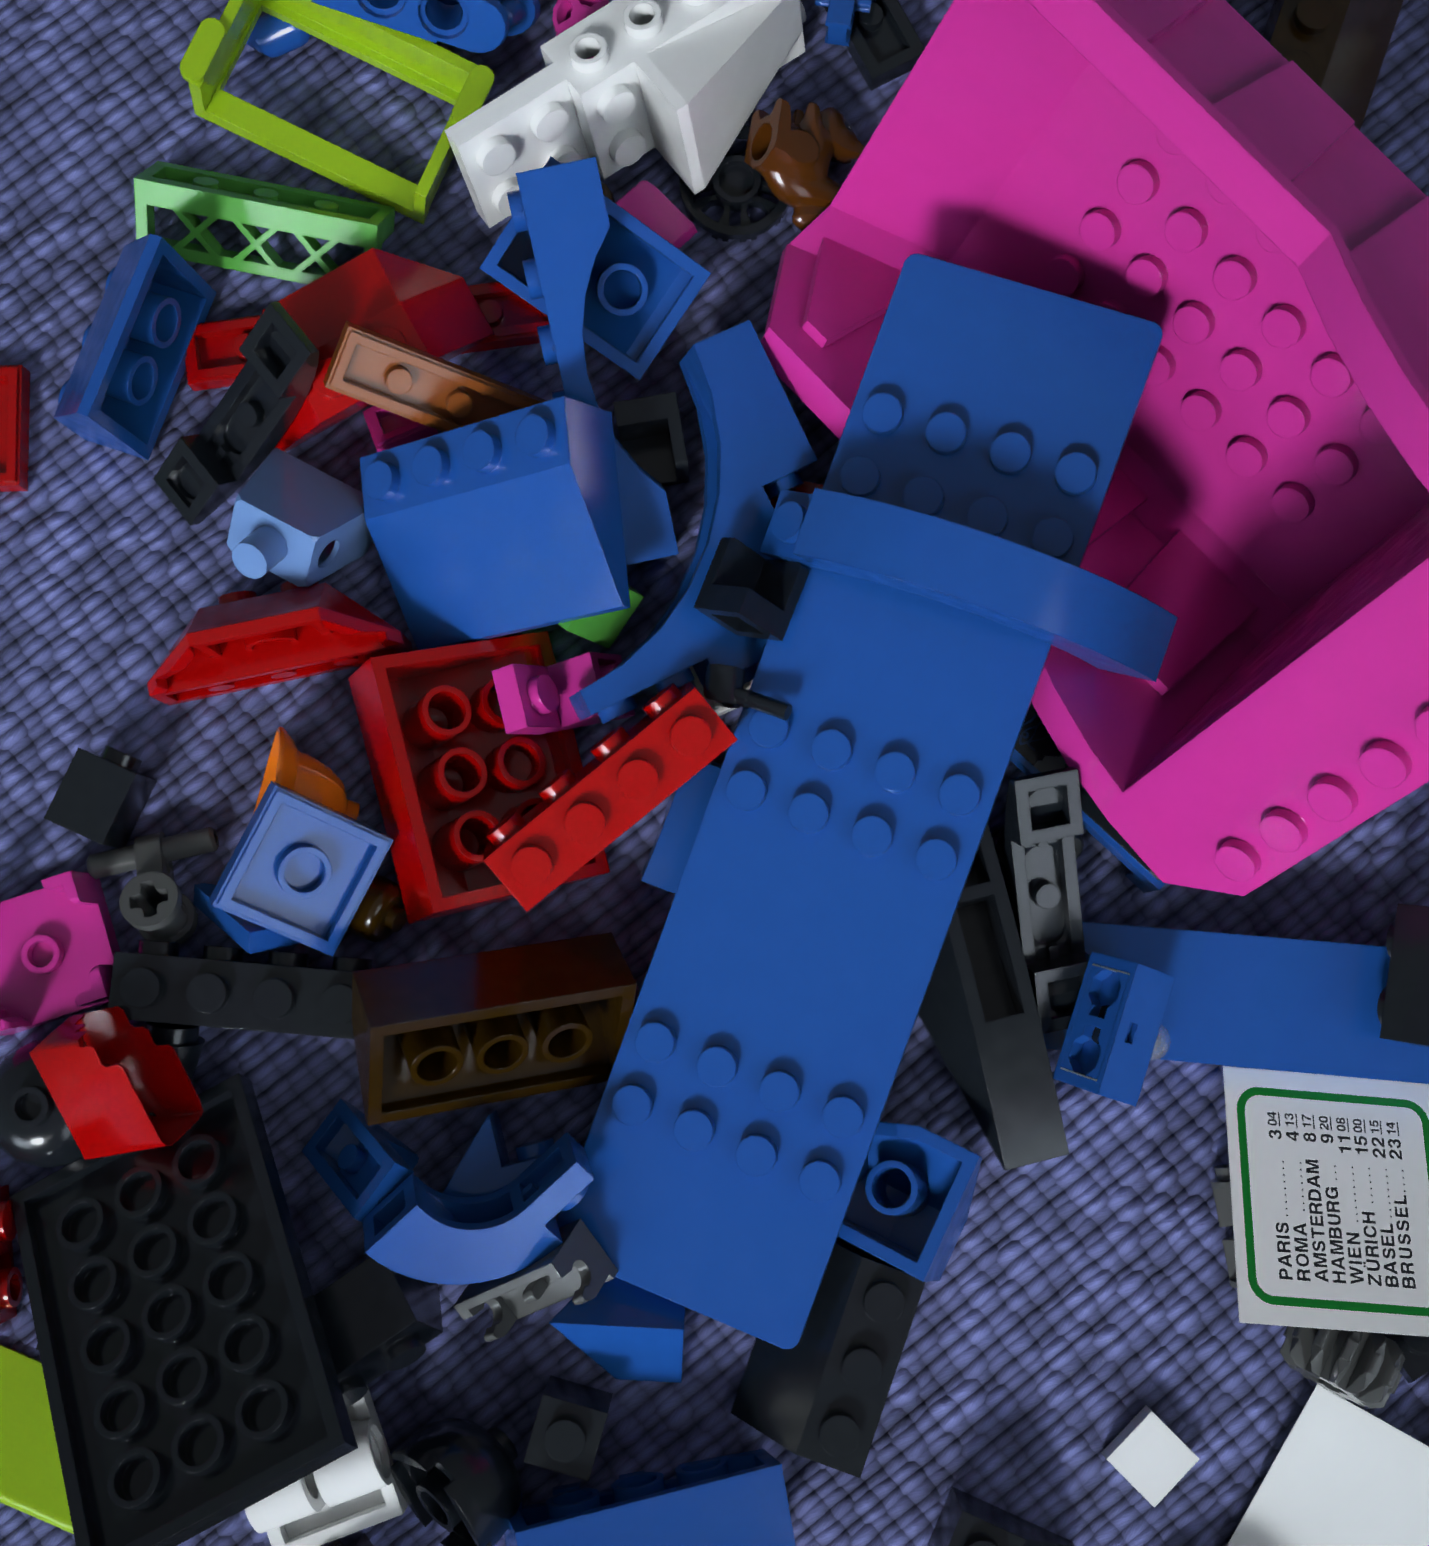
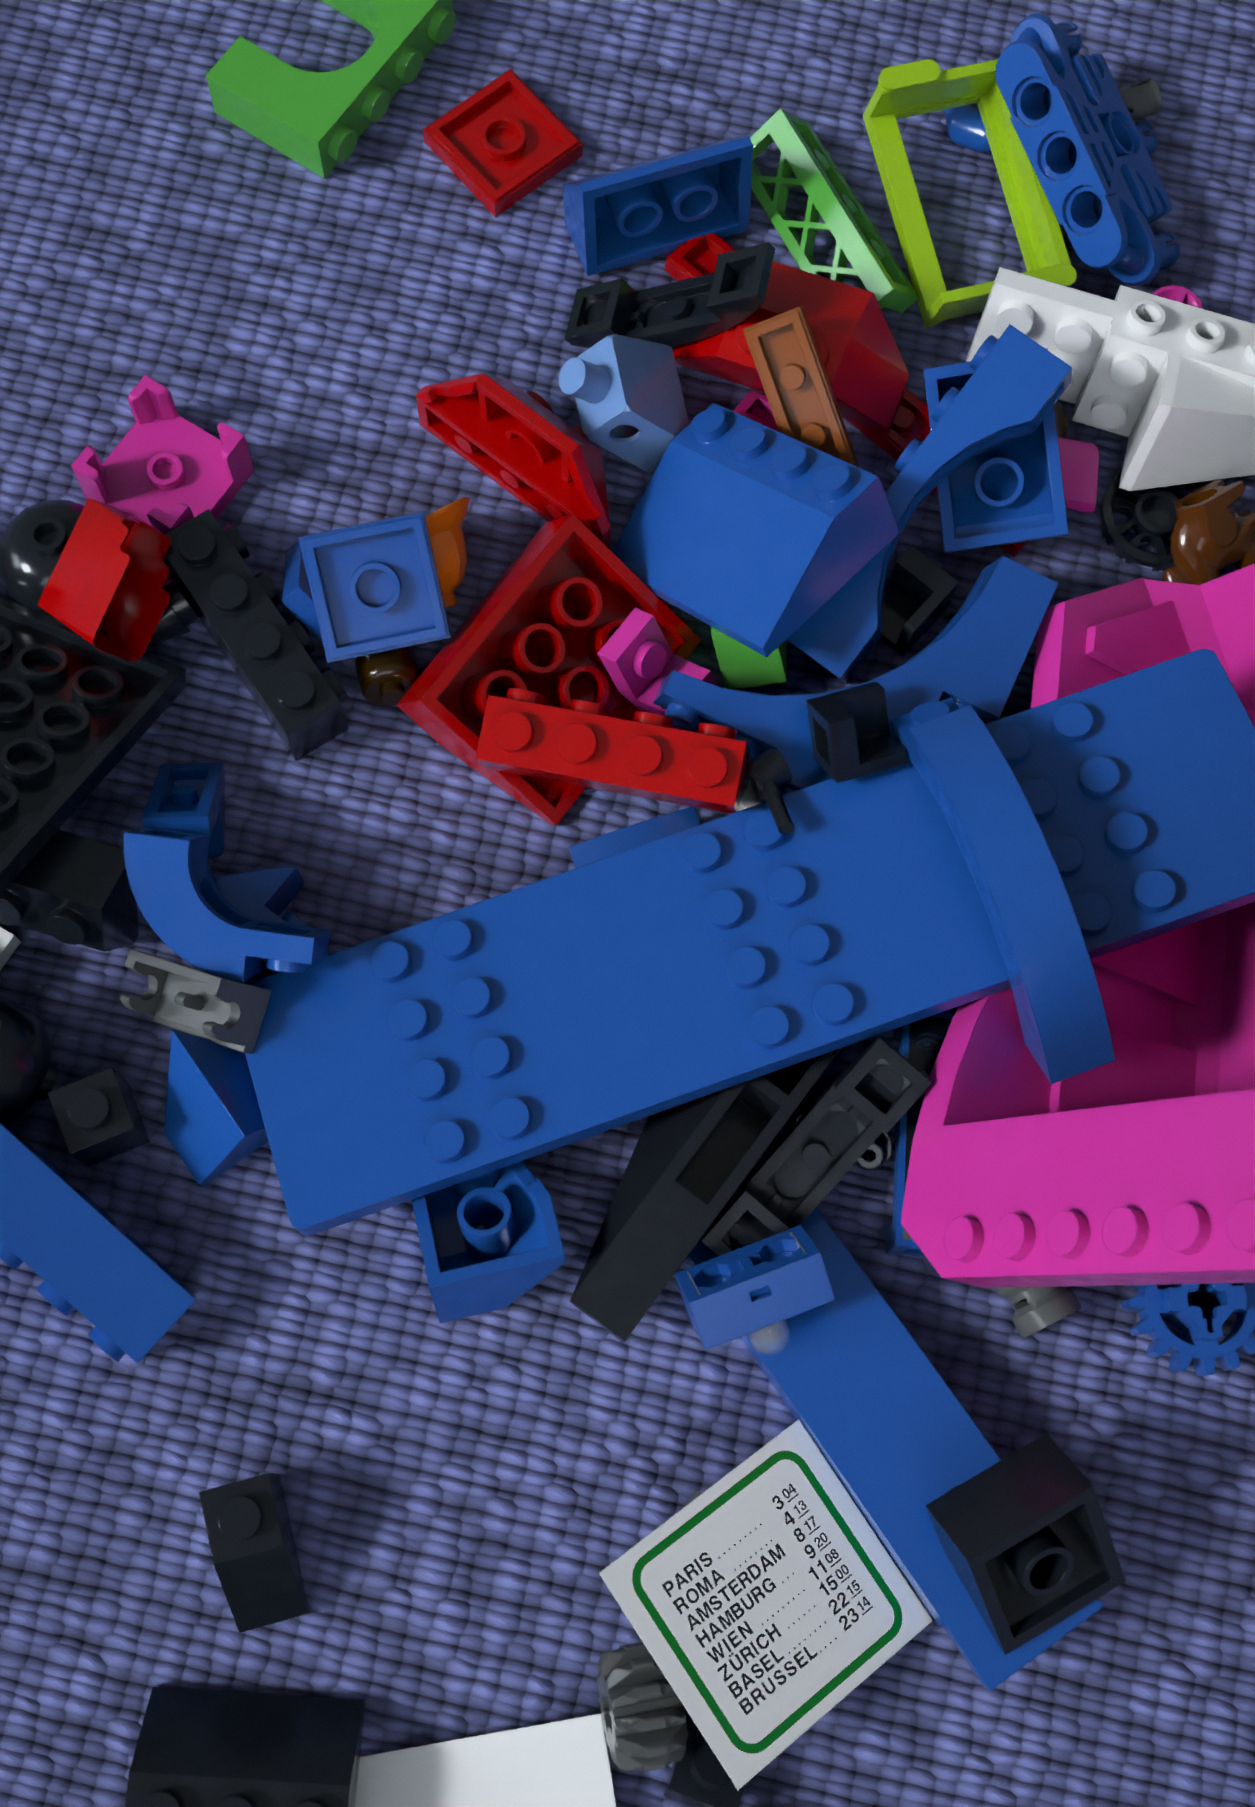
camera: 45 degrees right, 10 degrees down
black brick [44,745,157,848] -> none
dark grey piece [86,827,219,945] -> none
dark brown slope [352,932,637,1126] -> none
black slope [731,1238,925,1478] -> none
white tile [1101,1405,1199,1508] -> none

